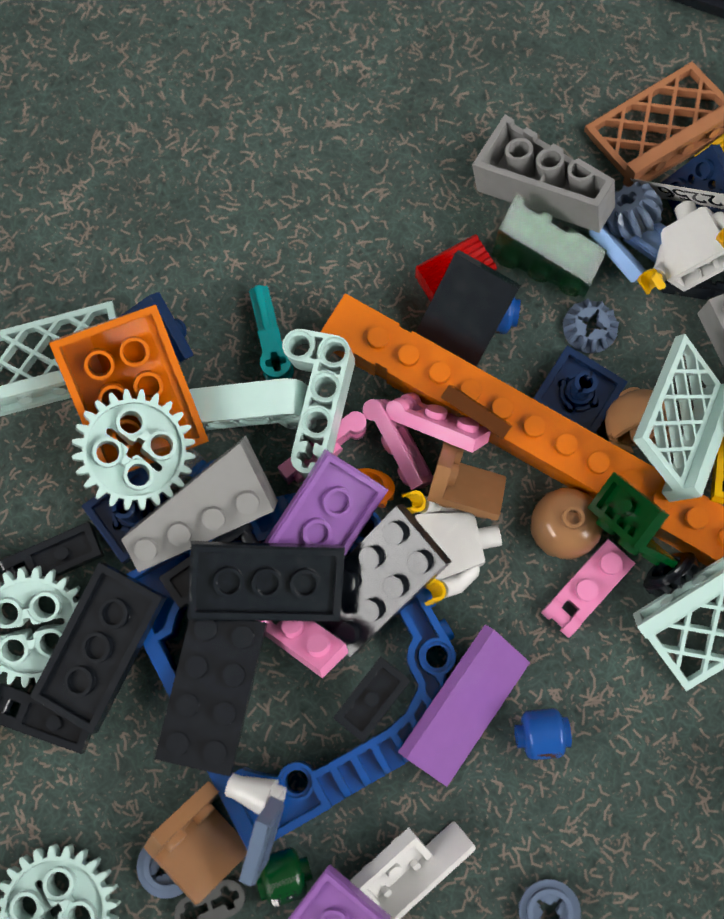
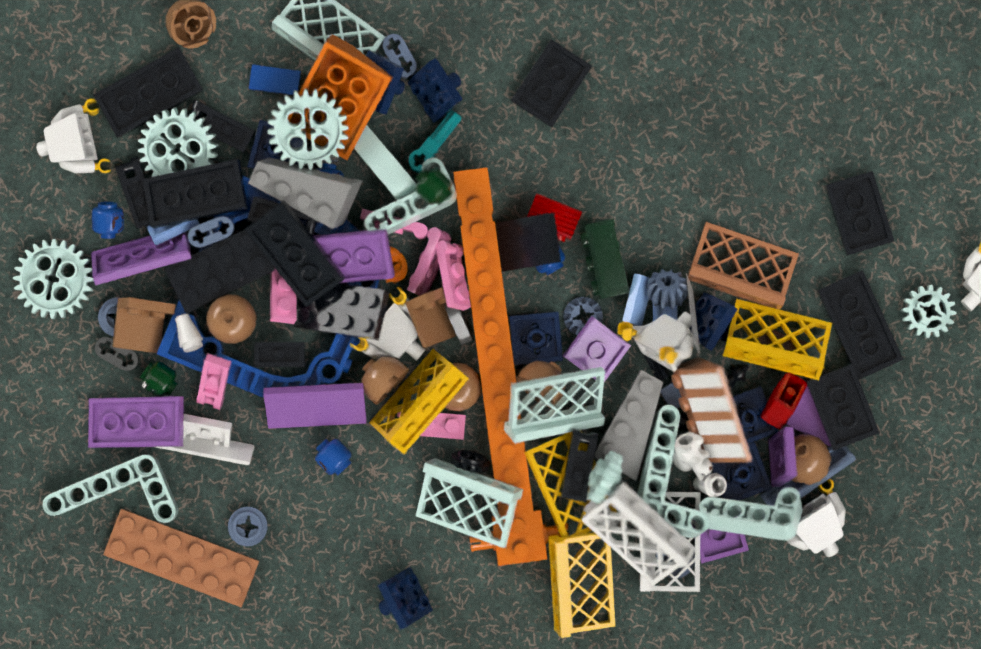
camera: 45 degrees right, 10 degrees up
sand blue tile [239,796,285,887] -> none
reddish brown tile [441,385,513,439] -> none
light grey wedge [472,114,615,233] -> none
dark green bracket [587,472,678,568] -> none
none -> medium lavender tile [91,231,191,285]
none -> blue head [92,202,124,239]
none -> light blue tile [147,219,200,245]
none -> sand blue beam [188,216,235,248]
none -> bright pink plate [196,354,231,410]
none -> medium nougat cylinder [207,294,257,344]
none -> blue tile [249,65,301,96]
none -> medium nougat cylinder [361,356,409,405]
none -> yellow fence [369,349,469,454]
none -> sand blue beam [383,34,417,78]
none -> dark blue plate [407,58,463,123]
none -> dark green head [415,168,452,206]
none -> beam [444,303,473,345]
none -> black plate [511,39,592,128]
none -> tile [563,316,631,382]

